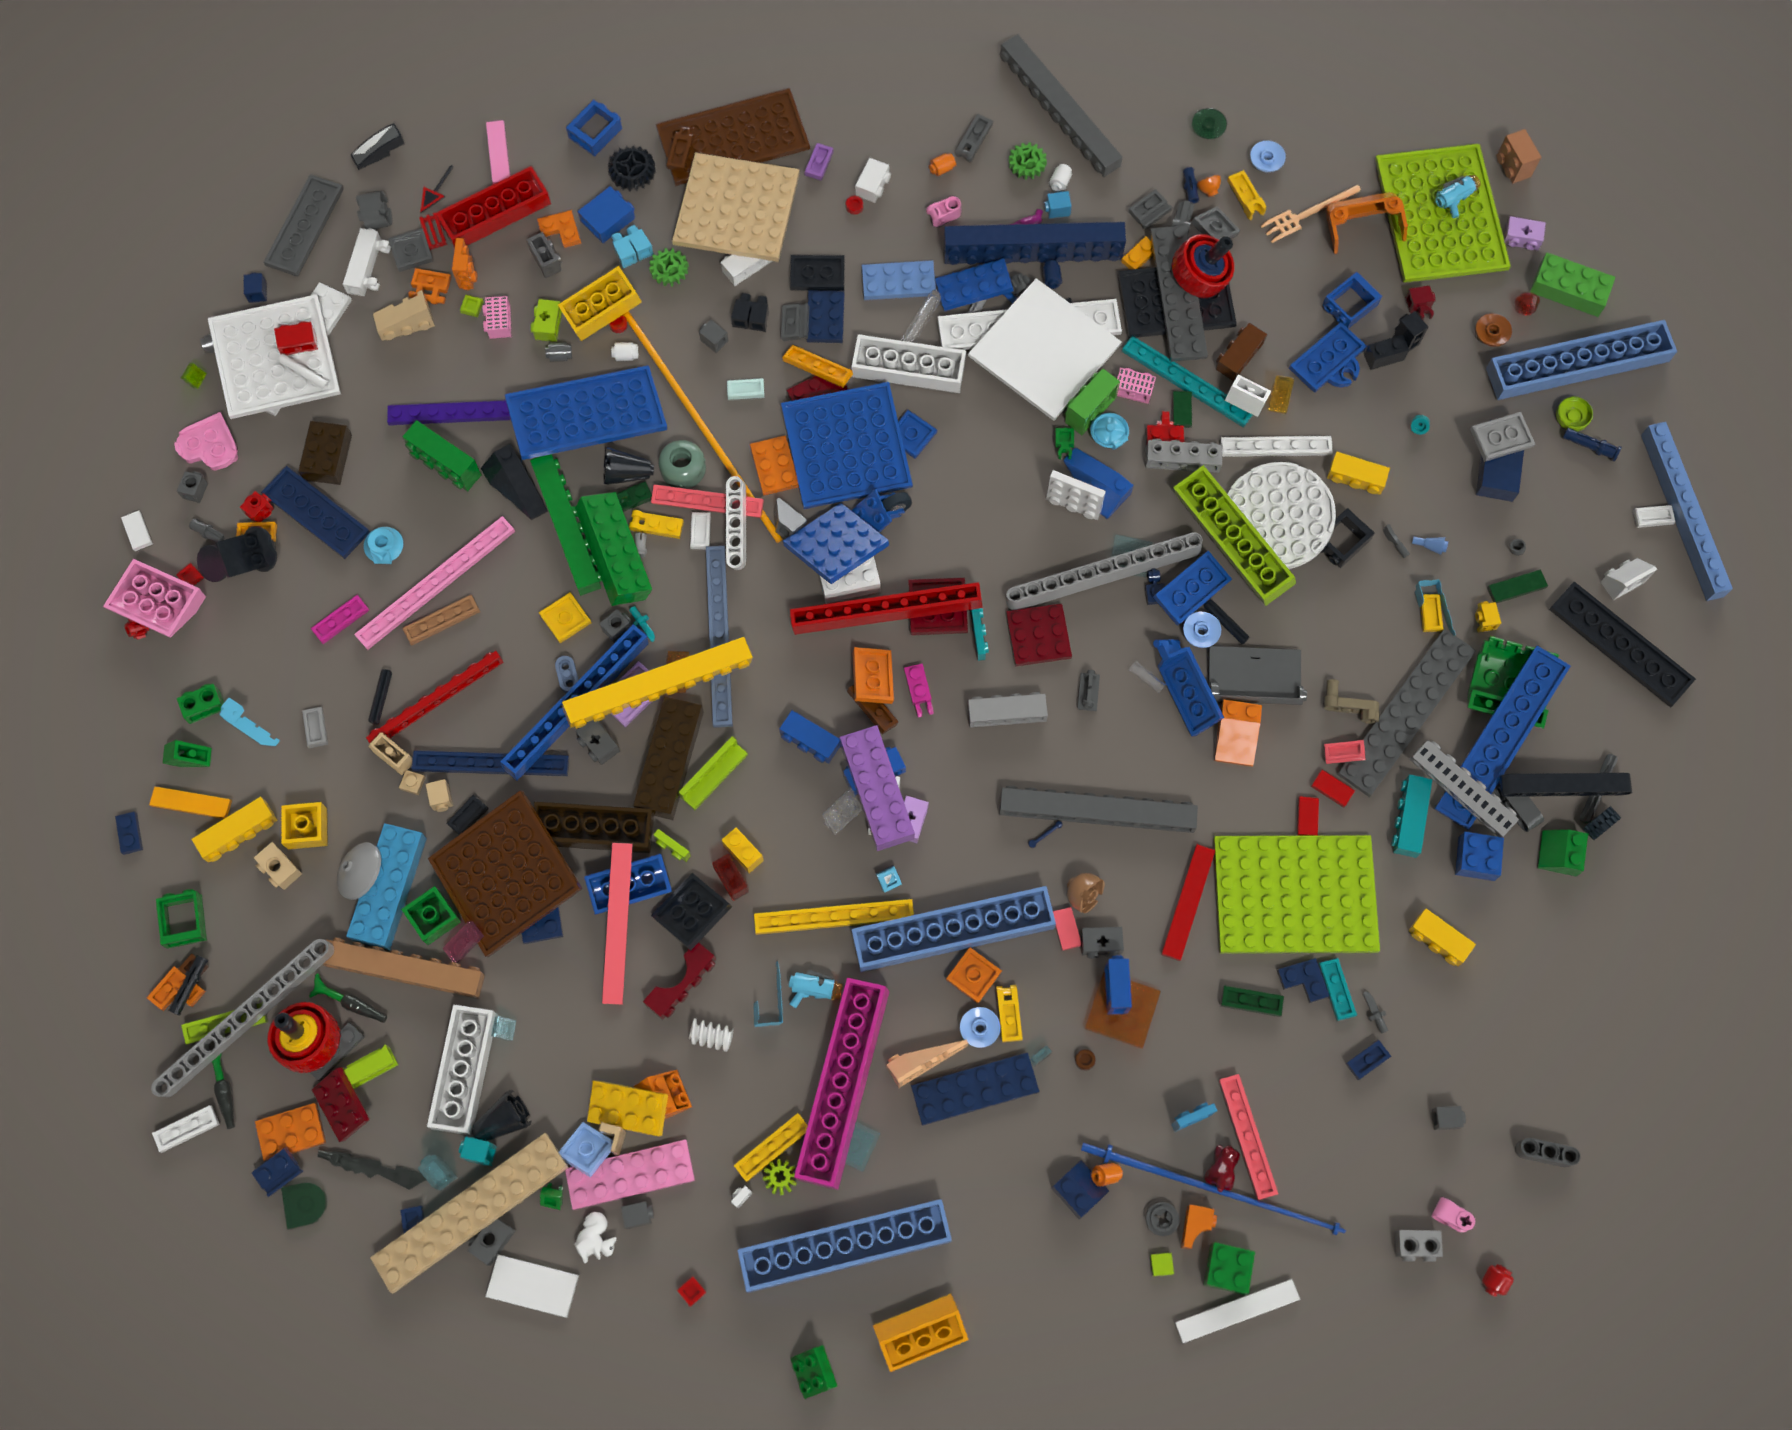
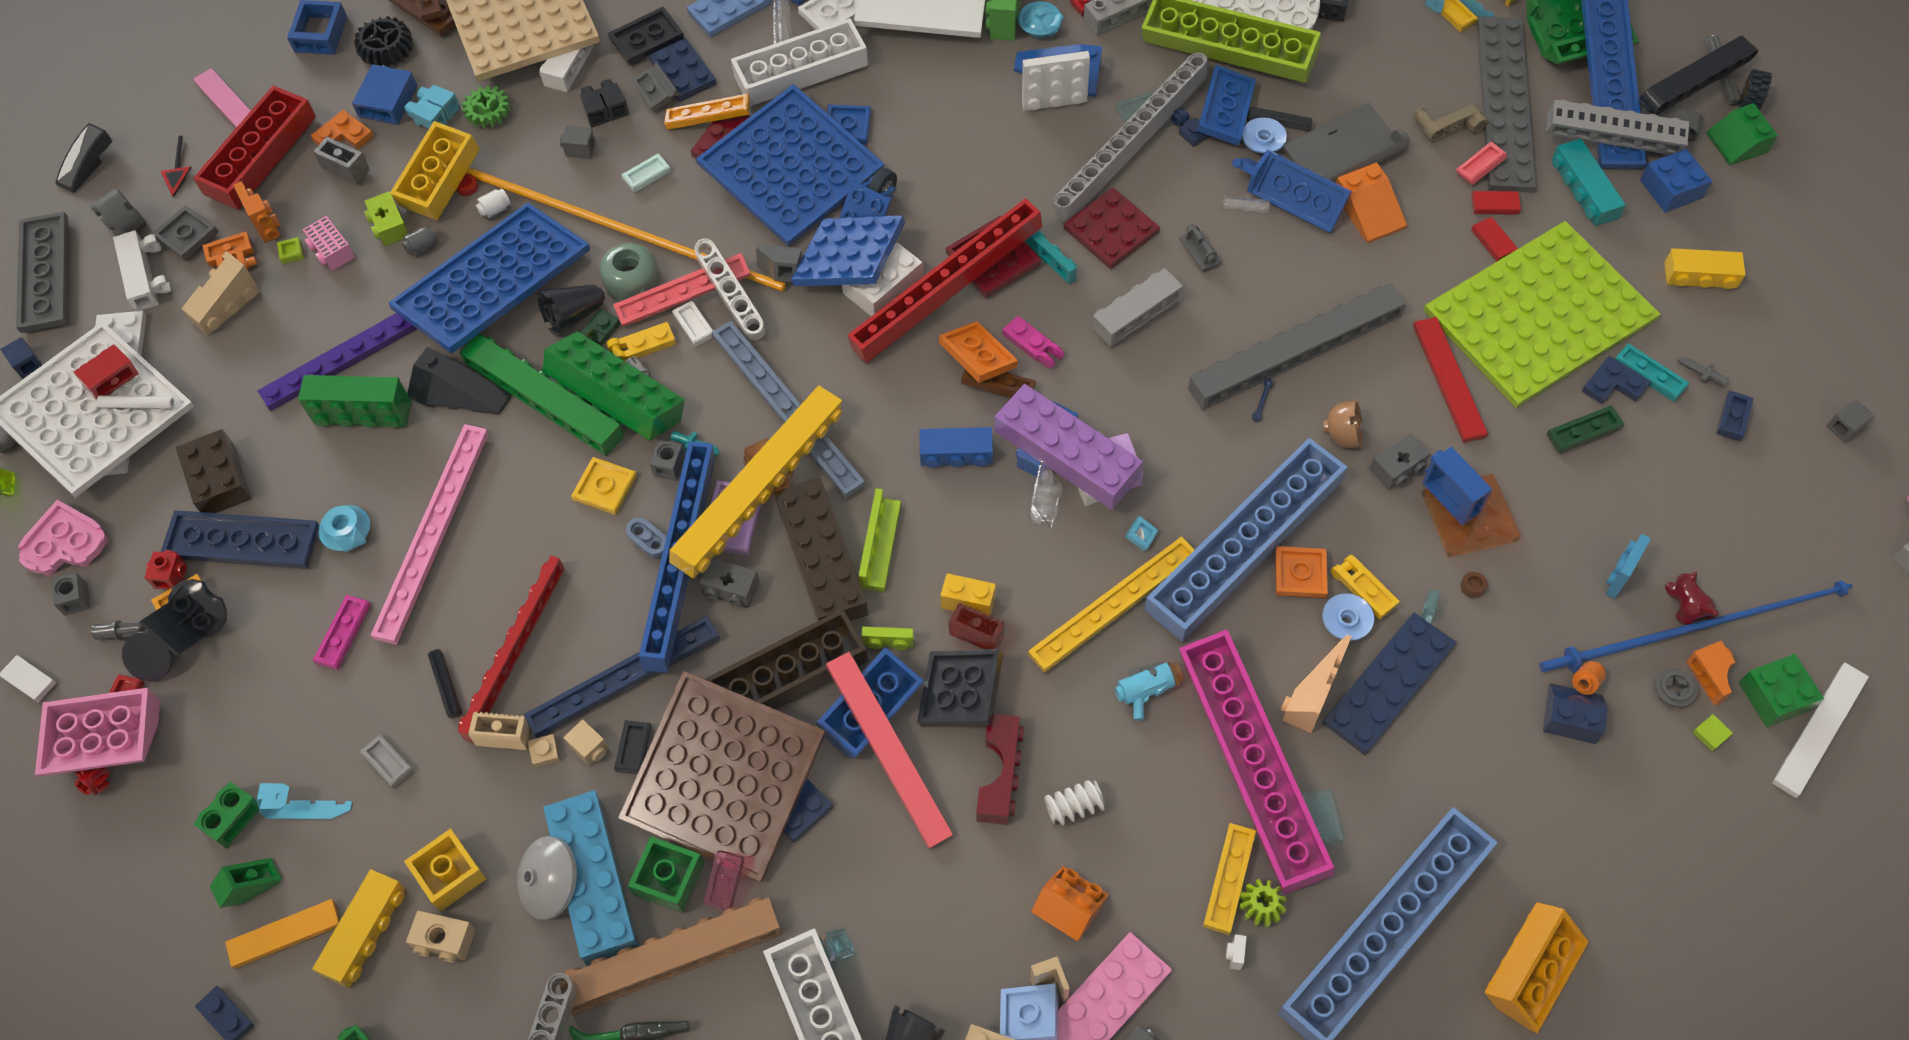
camera: 30 degrees left, 10 degrees down
medium nougat tile [402,595,480,646] -> none
red tile [419,212,447,250] -> none
yellow plate [587,1081,668,1136] -> none
orange plate [750,435,799,496] -> none
medium azure piece [753,961,783,1027] -> none
coral tile [1053,907,1082,951] -> none
green plate [1056,428,1074,459] -> none
coral plate [1218,1074,1278,1200] -> none

